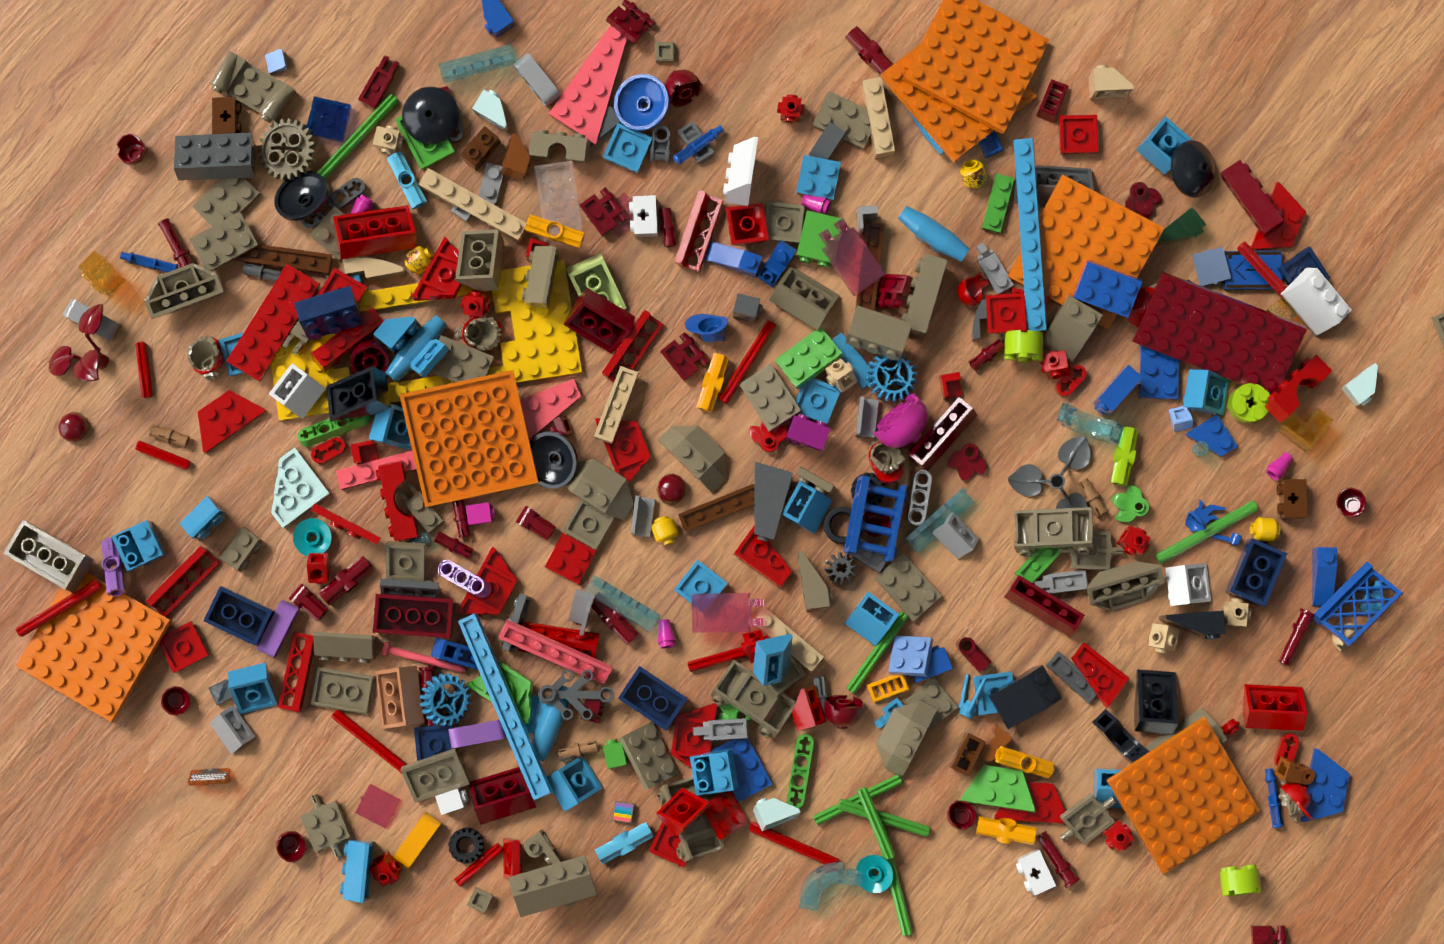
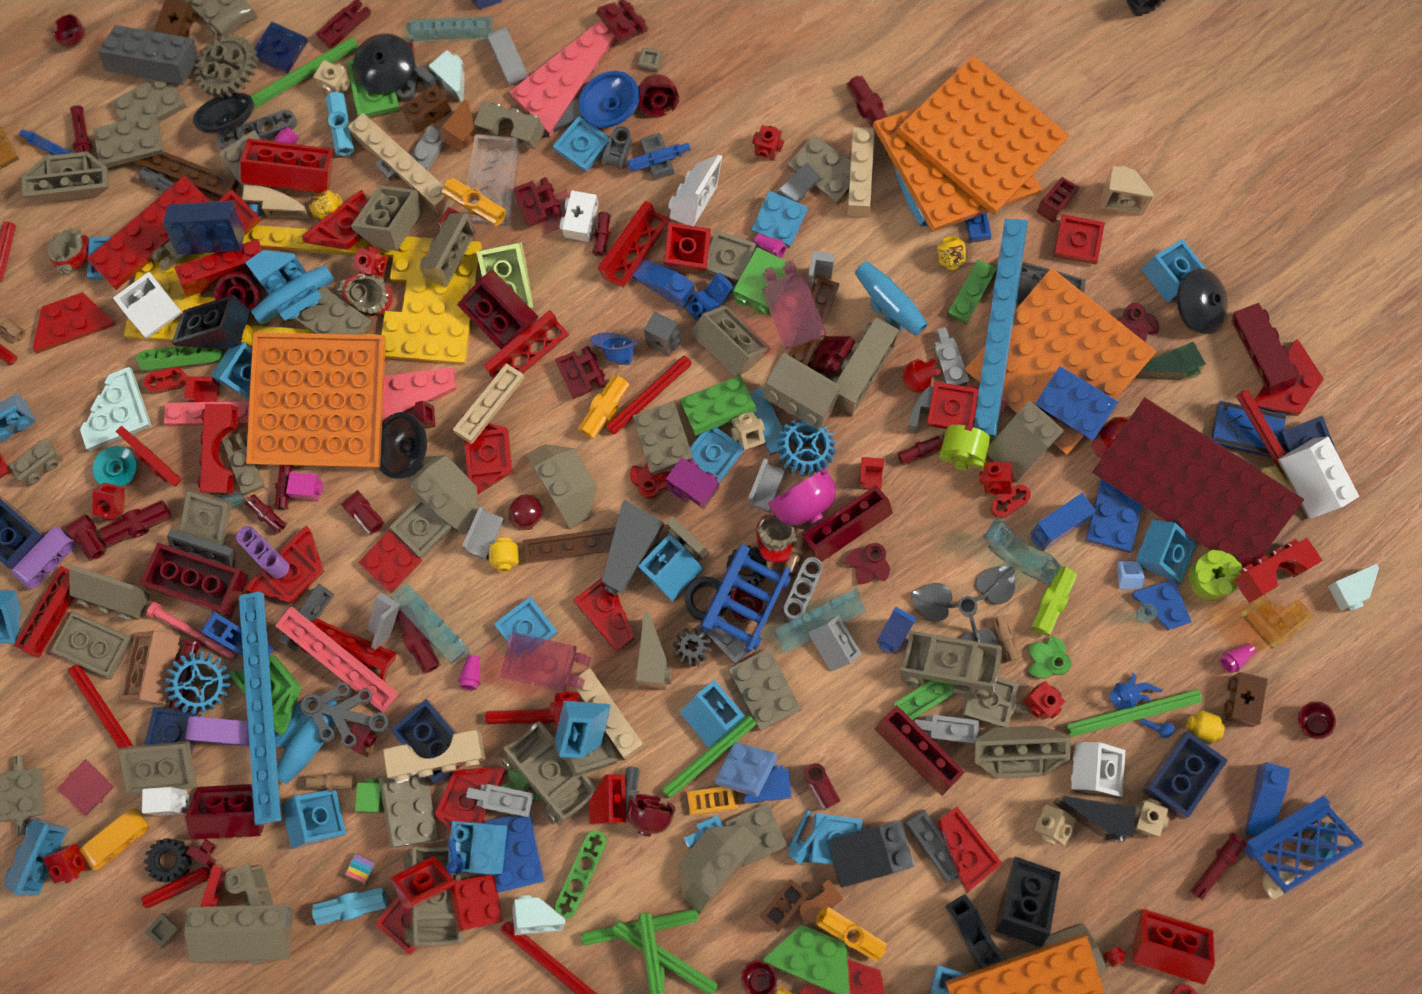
camera: 25 degrees right, 10 degrees down
sand blue piece [1192,247,1231,287] -> none
none -> dark red tile [186,839,217,869]
none -> tan arch [383,730,485,783]
none -> dark grey tile [415,65,439,89]
none -> blue hand [445,839,465,875]
none -> blue slope [877,607,916,654]

